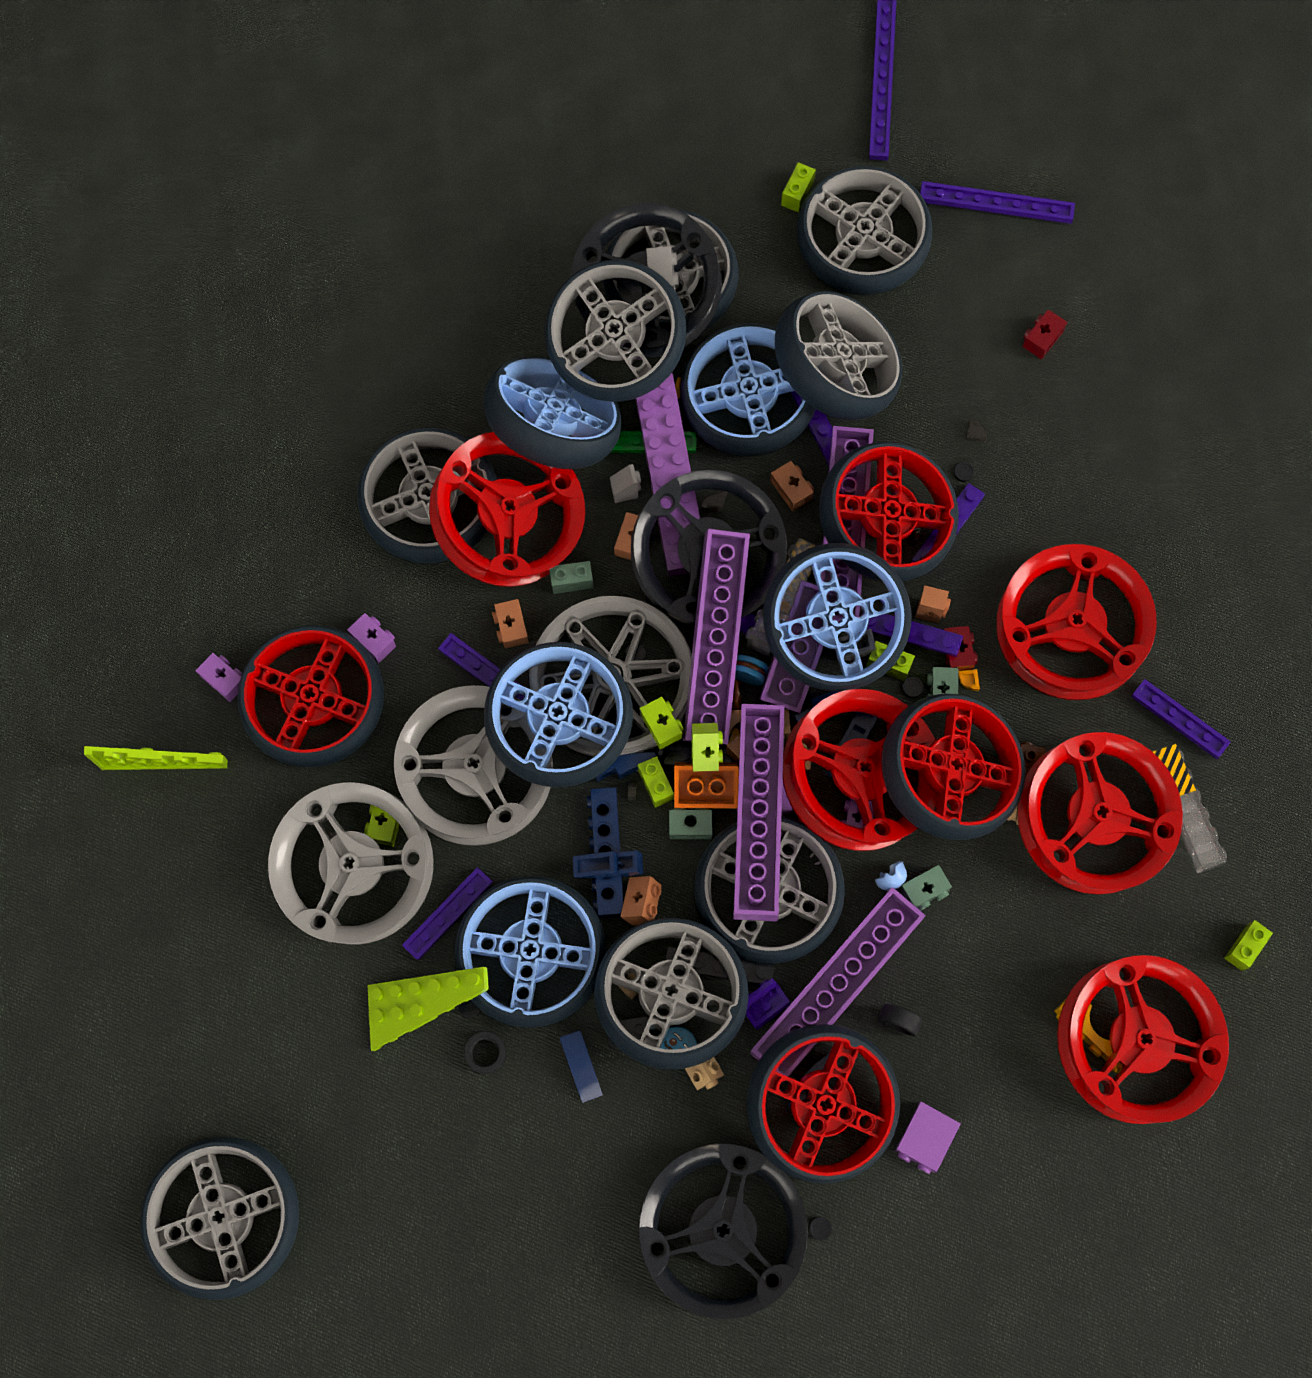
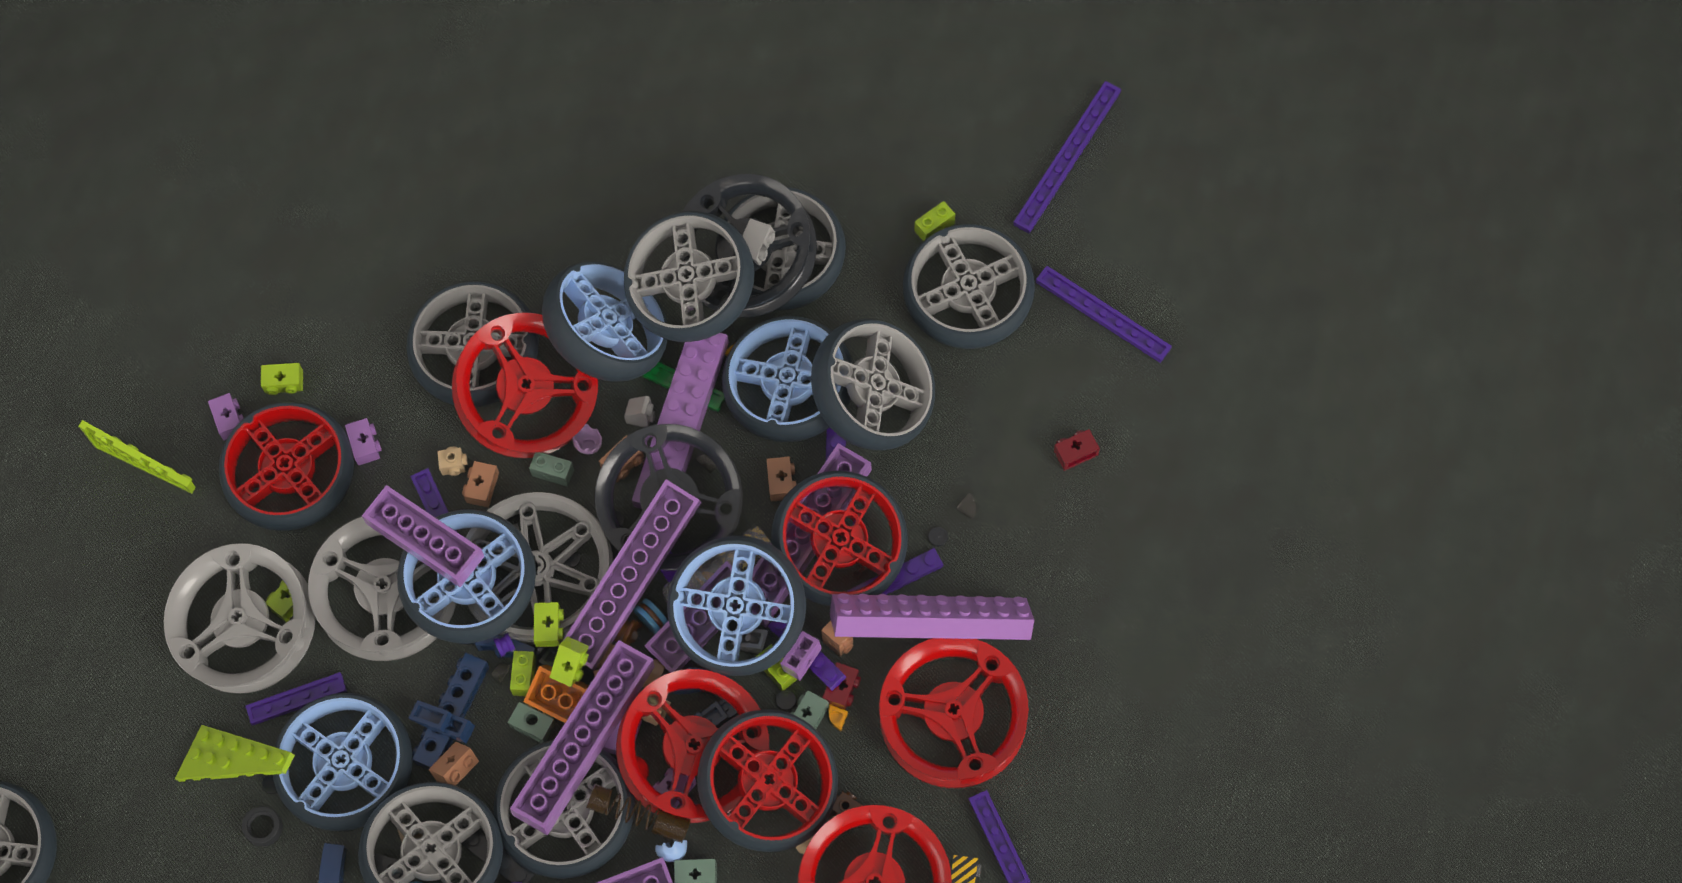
camera: 30 degrees right, 5 degrees down
none -> lime brick [261,363,303,395]
none -> medium lavender brick [362,485,485,587]
none -> tan brick [438,447,468,476]
none -> dark purple wheel [493,632,516,657]
none -> lavender hair [573,424,602,455]
none -> dark brown piece [586,784,691,843]
none -> medium lavender brick [780,631,822,681]
none -> medium lavender brick [830,593,1034,640]

